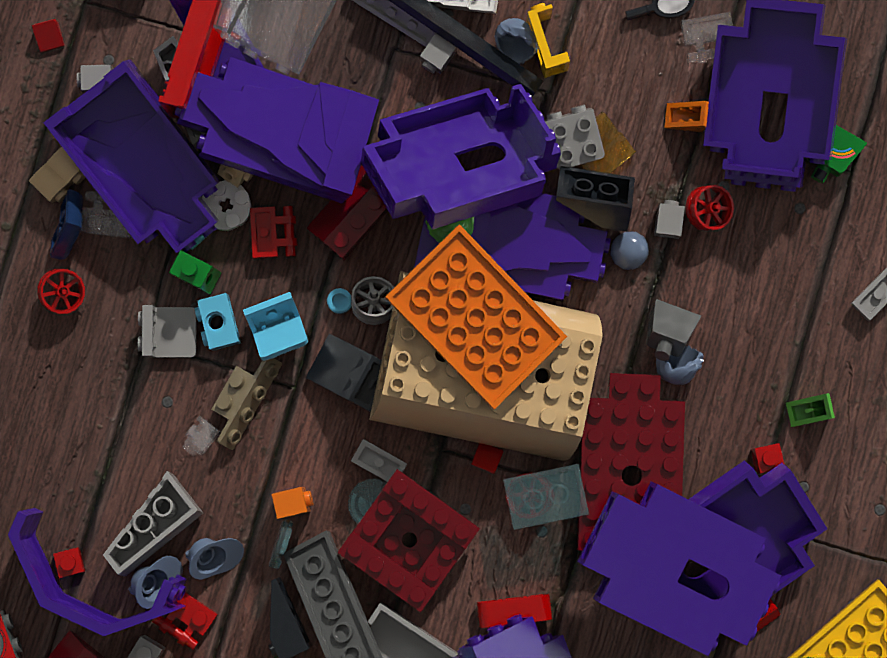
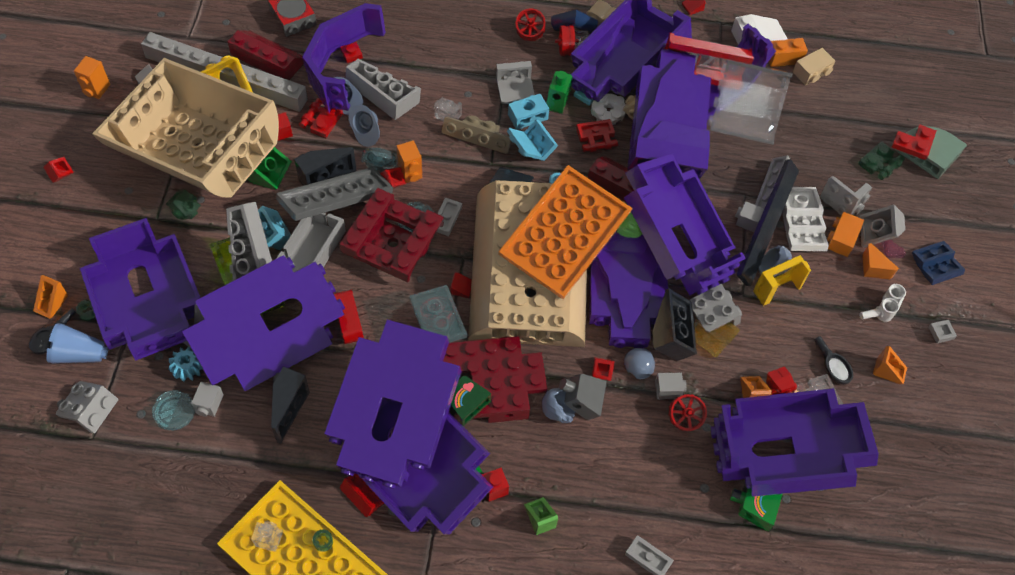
camera: 70 degrees right, 25 degrees down
none -> red slope [380,167,406,188]
none -> dark green torso [449,376,491,427]
none -> red wheel [555,25,579,56]
none -> red slope [592,357,615,381]
none -> red piece [766,366,798,395]

